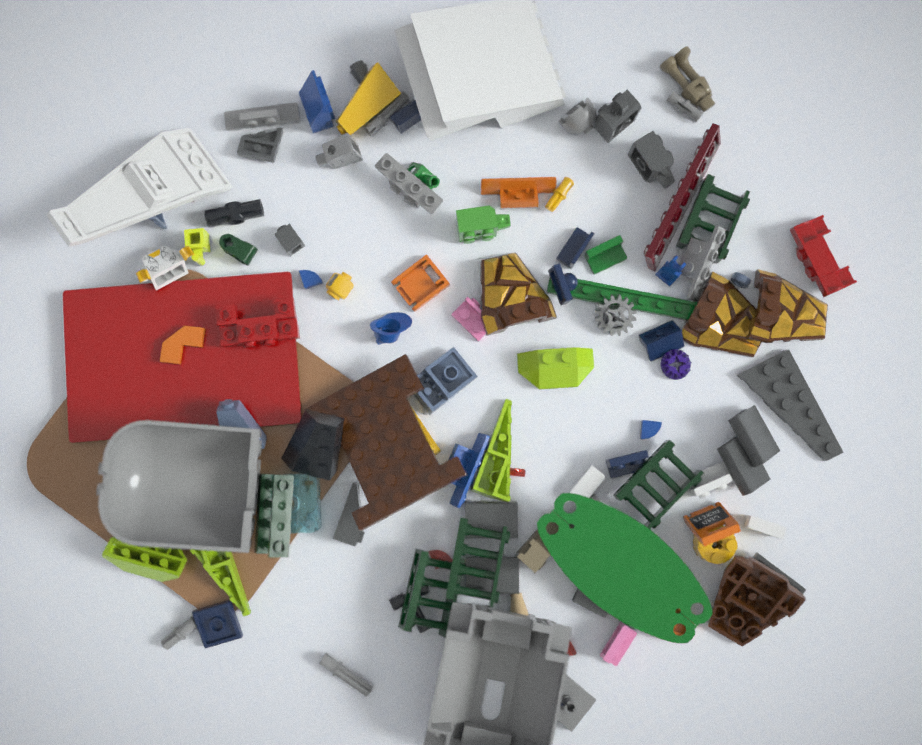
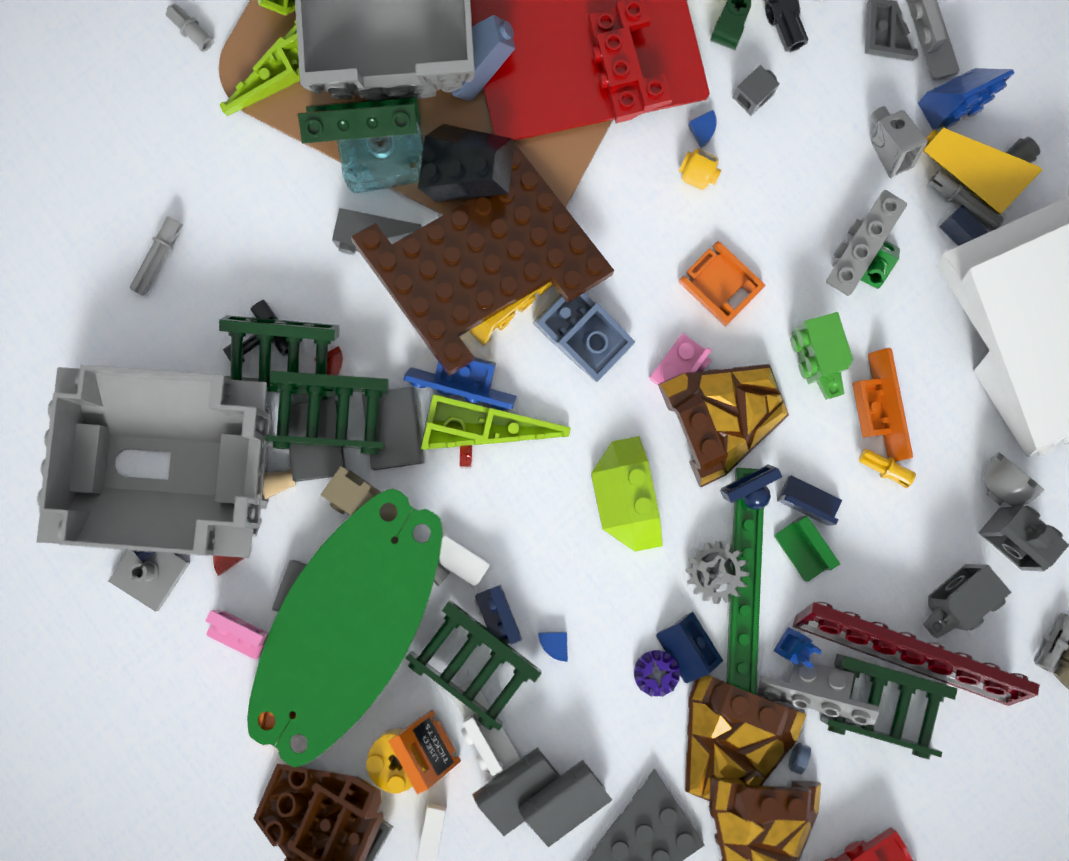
camera: 80 degrees right, 0 degrees up
dark blue tile [192,600,243,649] -> none
blue piece [370,312,412,345] -> none

